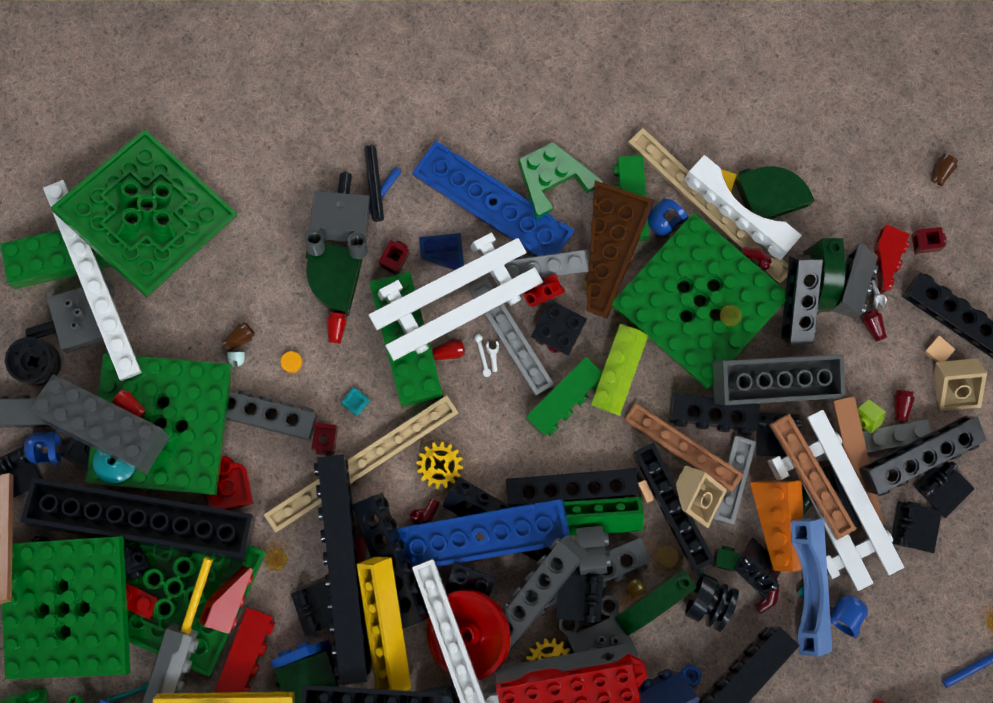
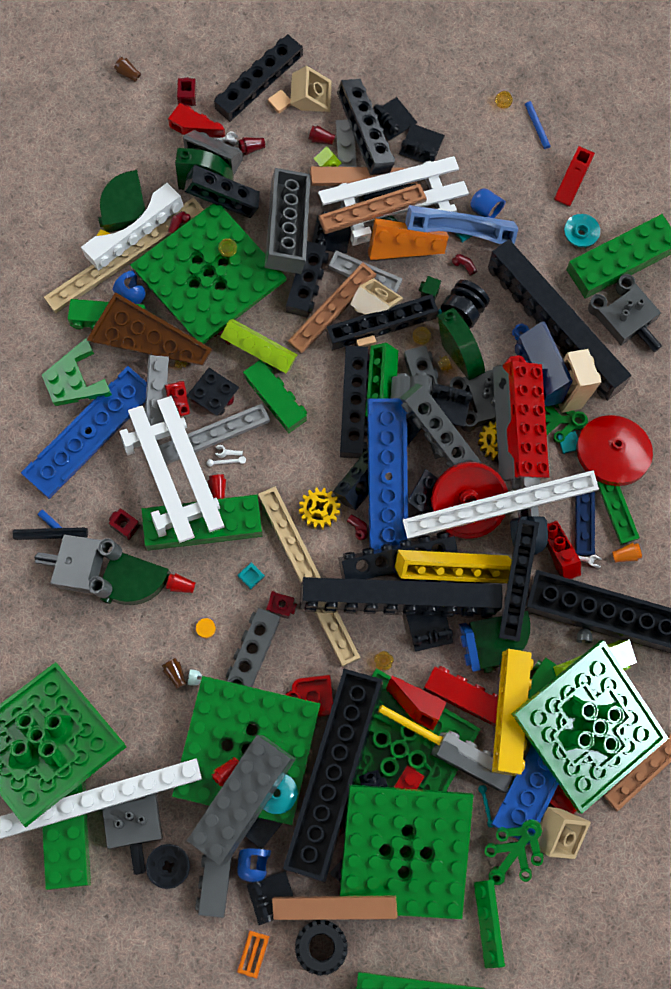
camera: 80 degrees left, 5 degrees down
clear blue wing [419,233,464,270] -> none
black hinge [734,538,781,598] -> none

